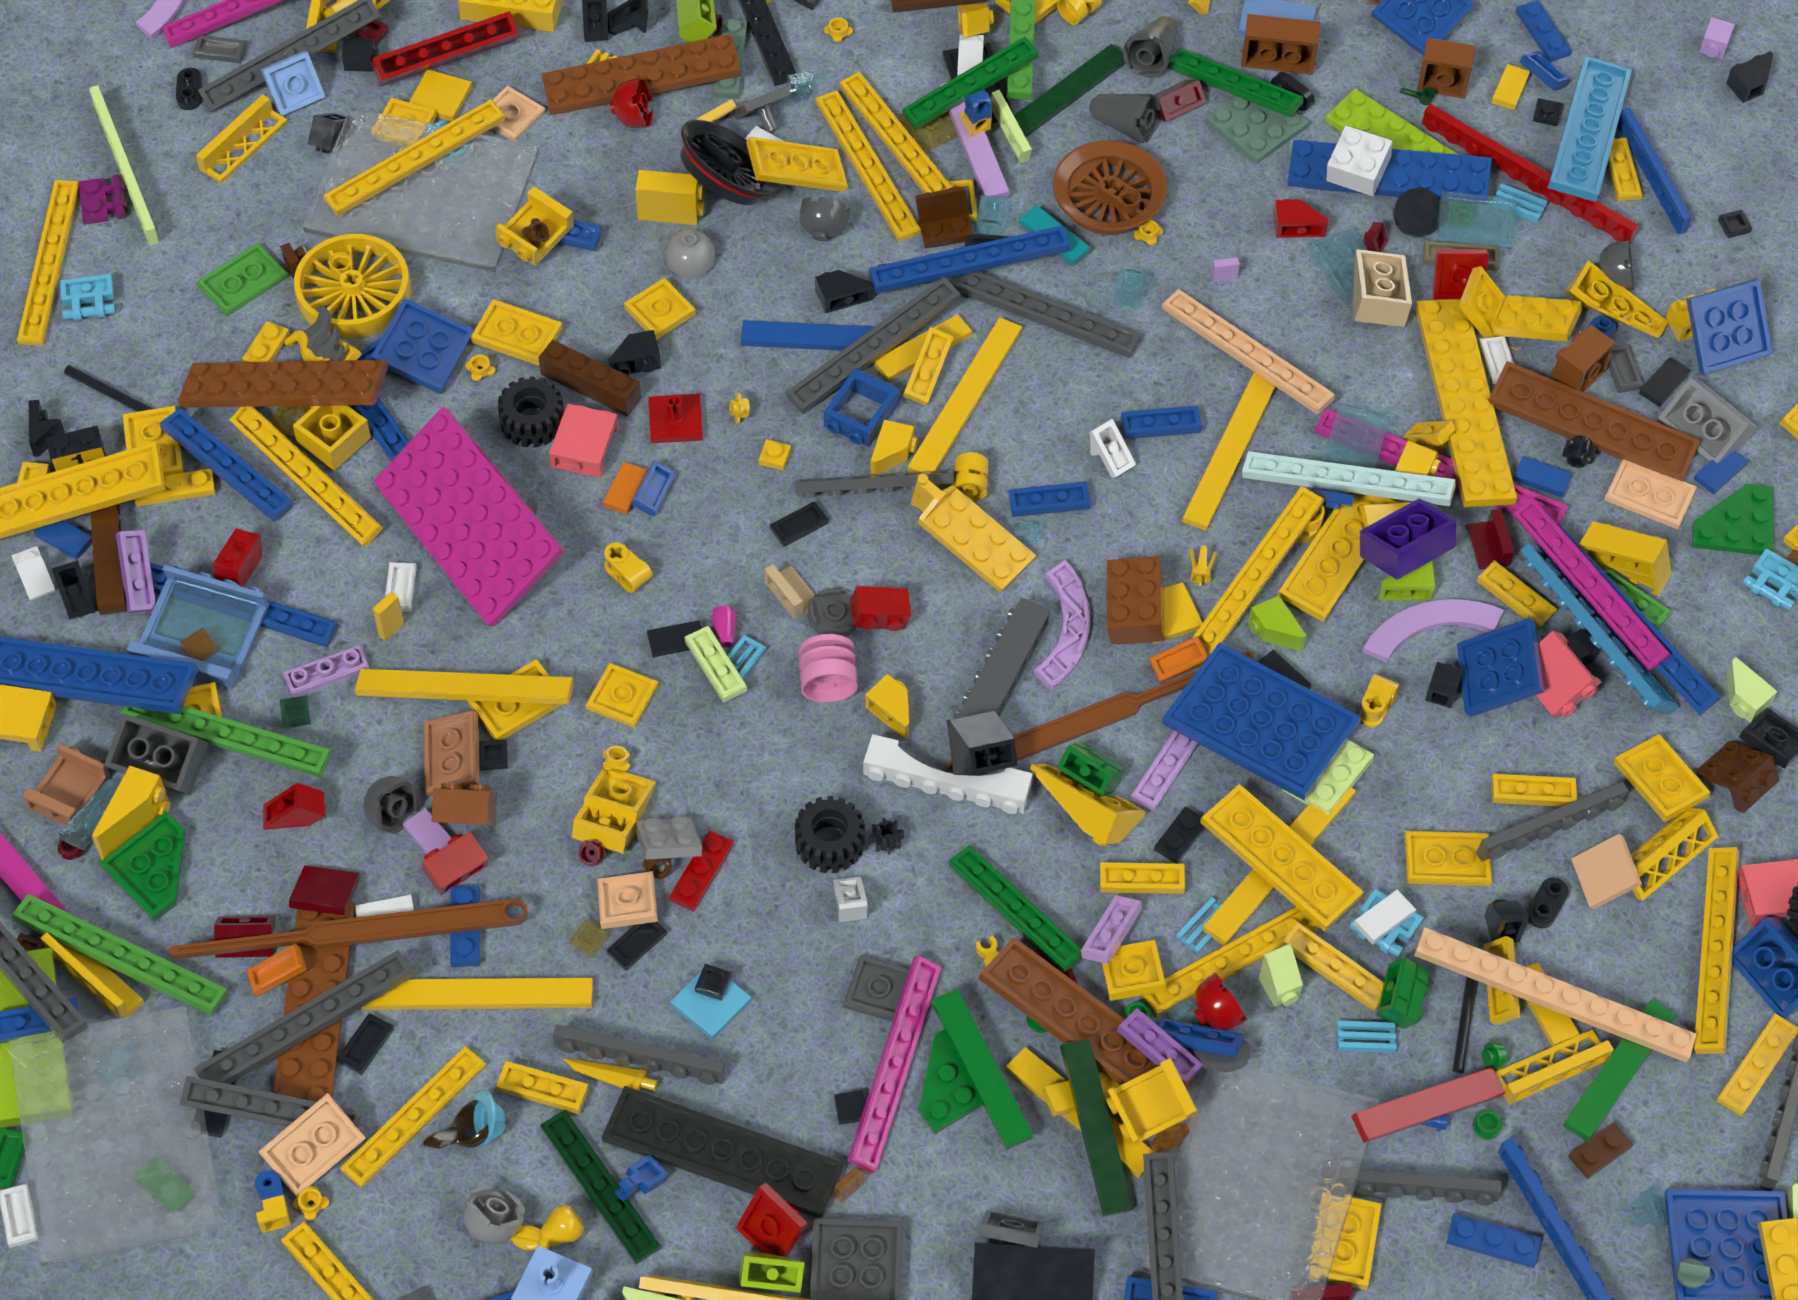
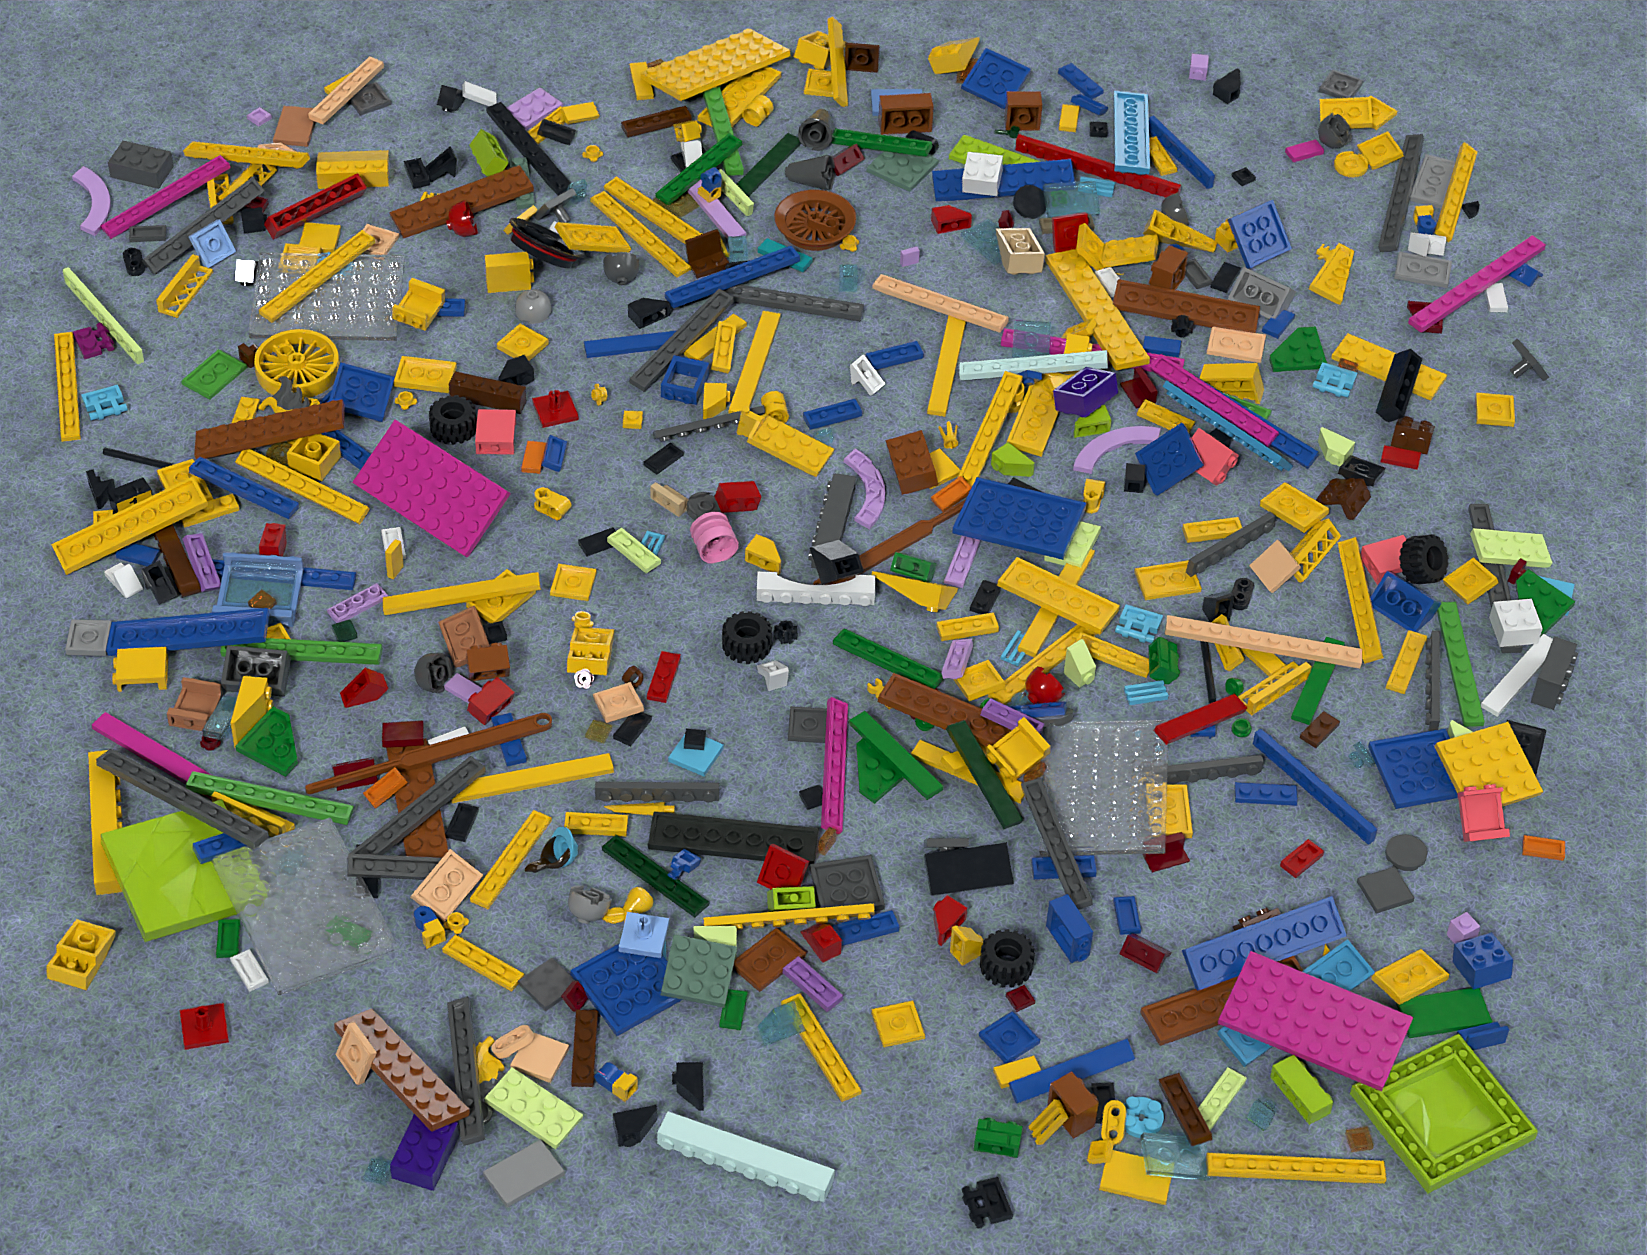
camera: 15 degrees left, 10 degrees down
reddish brown plate [522,218,549,248] -> none
light grey plate [636,817,702,860] -> none
dark pink cone [710,606,737,647] -> none
white tile [1354,890,1416,945] -> none
sand green plate [1676,1259,1710,1289] -> none

